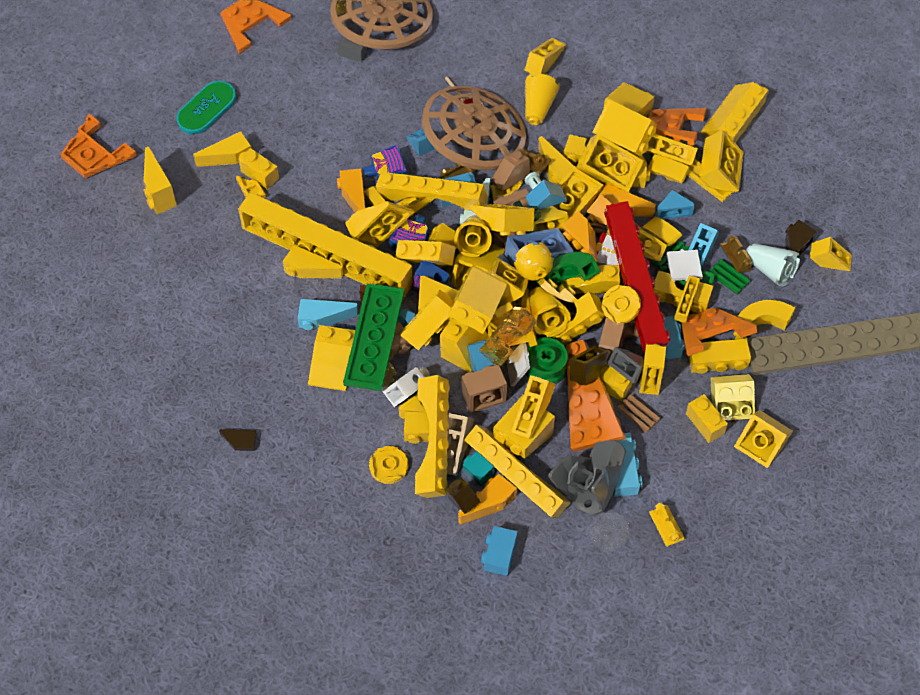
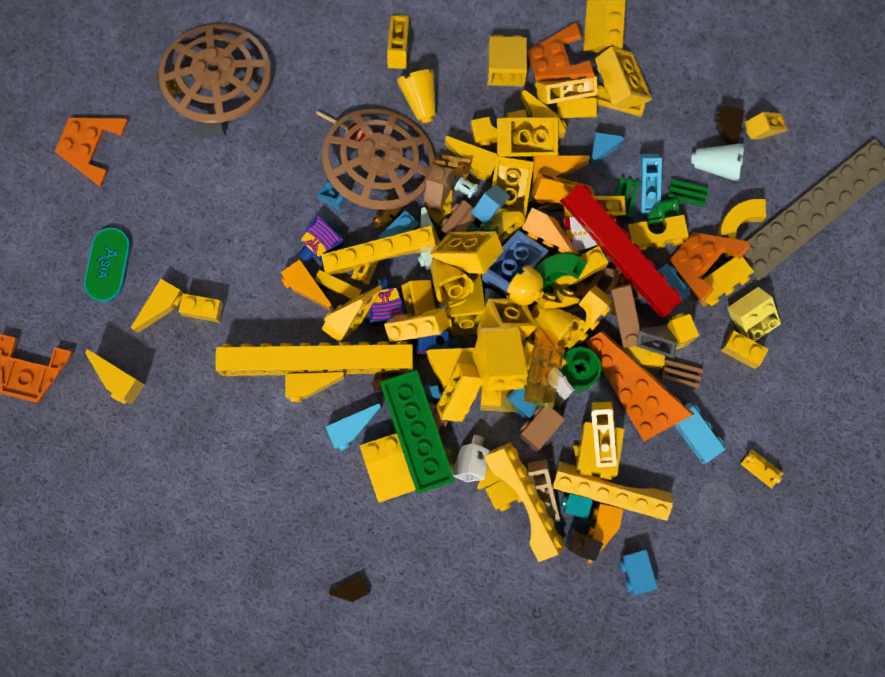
camera: 30 degrees left, 20 degrees up
yellow tile [236,176,266,198] -> none
yellow tile [369,446,409,484] -> none
dark grey piece [548,440,626,516] -> none
dark brown slope [570,346,609,386] -> none
yellow slope [593,99,657,157] -> none
yellow tile [602,285,641,324] -> none
yellow slope [642,216,682,247] -> none
white piece [667,249,703,281] -> none
yellow piece [674,275,700,323] -> none
pearl gold hinge [720,235,753,273] -> none
yellow slope [734,410,793,468] -> none

